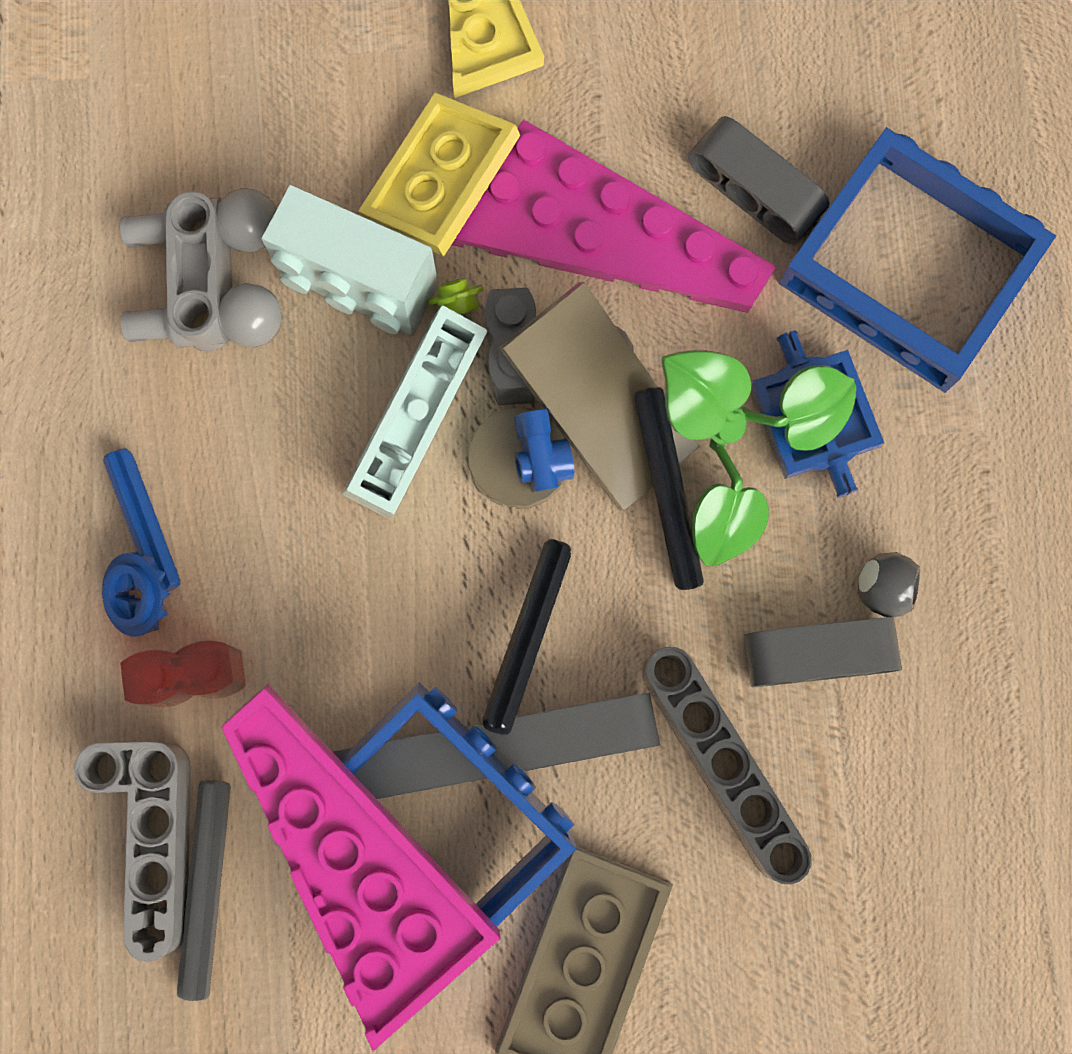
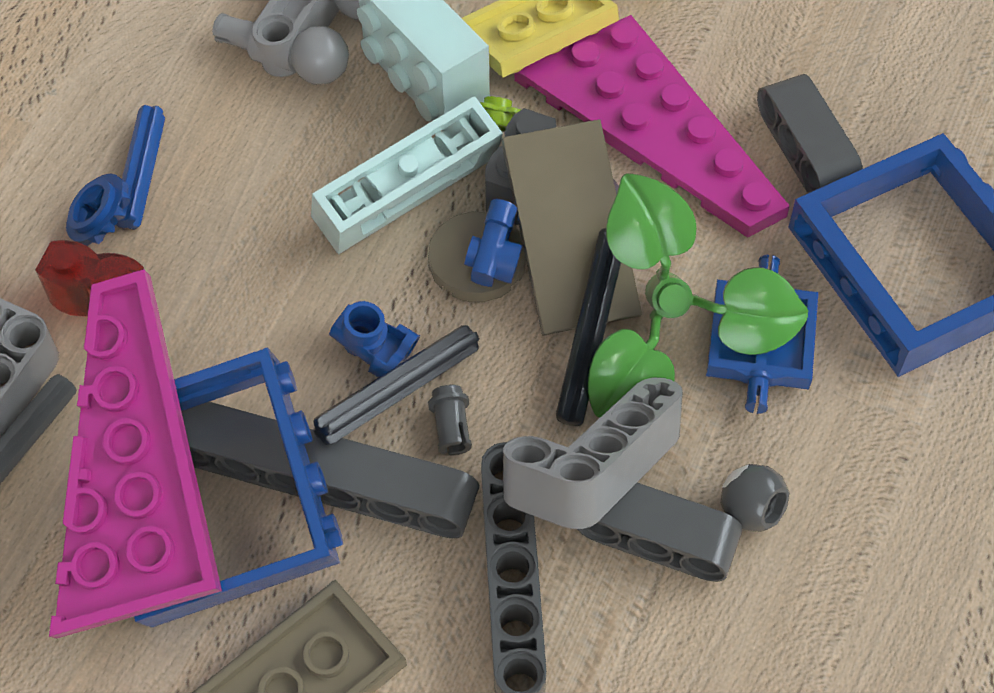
camera: 30 degrees right, 20 degrees down
none -> blue plate [329,301,420,378]
none -> dark grey pin [428,385,472,455]
none -> light grey beam [503,378,683,529]

